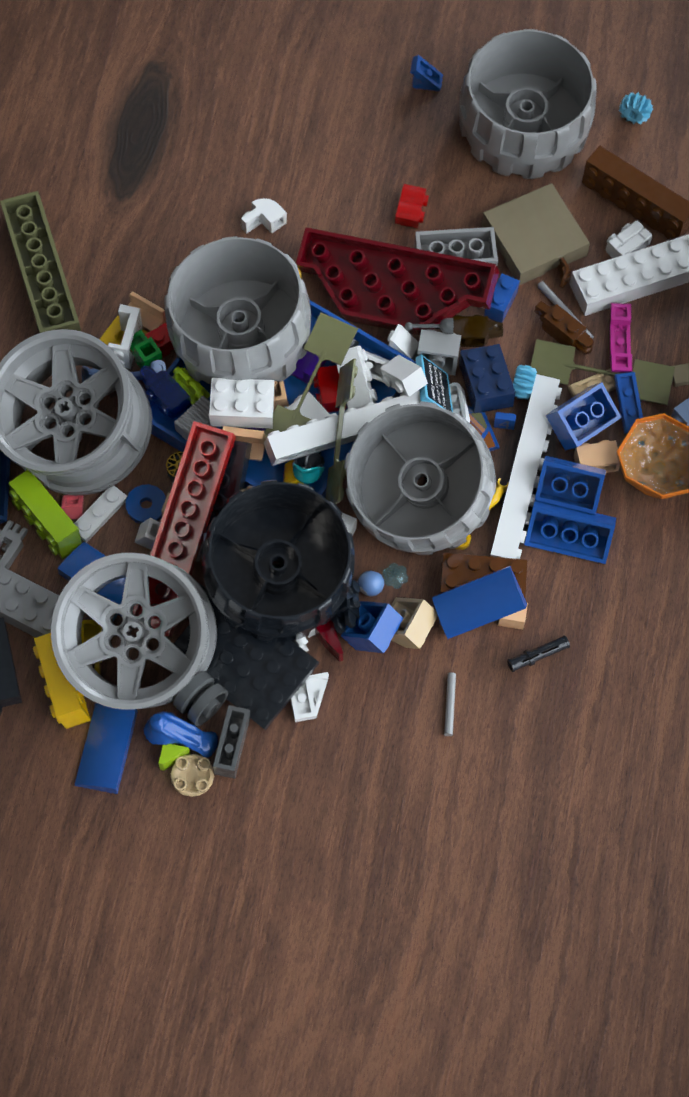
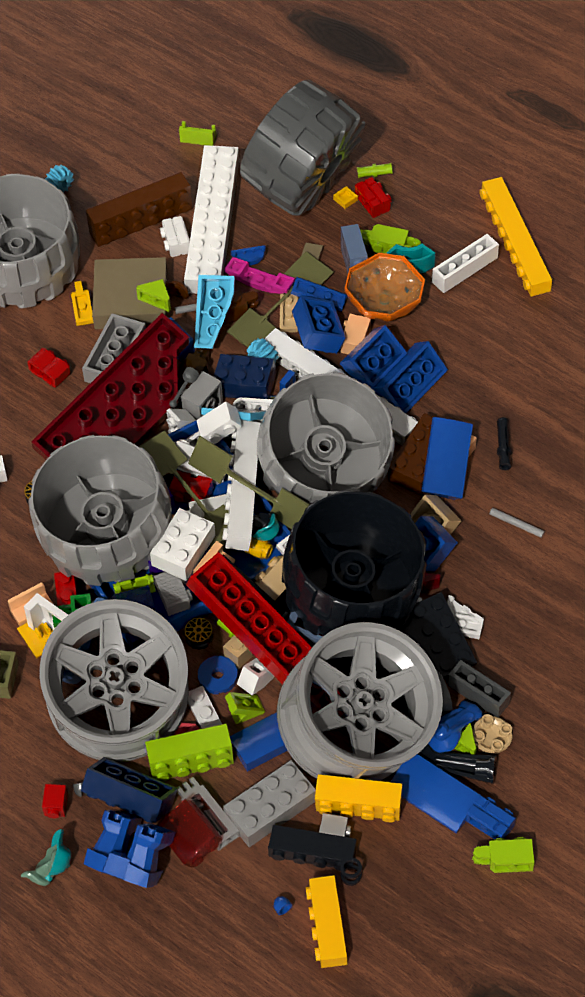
camera: 60 degrees left, 10 degrees down
none -> yellow hinge [71,281,93,326]
none -> lime slope [136,279,171,312]
none -> medium azure wedge [194,275,235,349]
none -> lime slope [225,692,265,724]
none -> blue plate [231,245,266,265]
none -> light grey brick [319,813,351,838]
none -> black animal [418,744,497,784]
none -> blue brick [466,795,516,839]
none -> lime hinge [472,837,534,873]

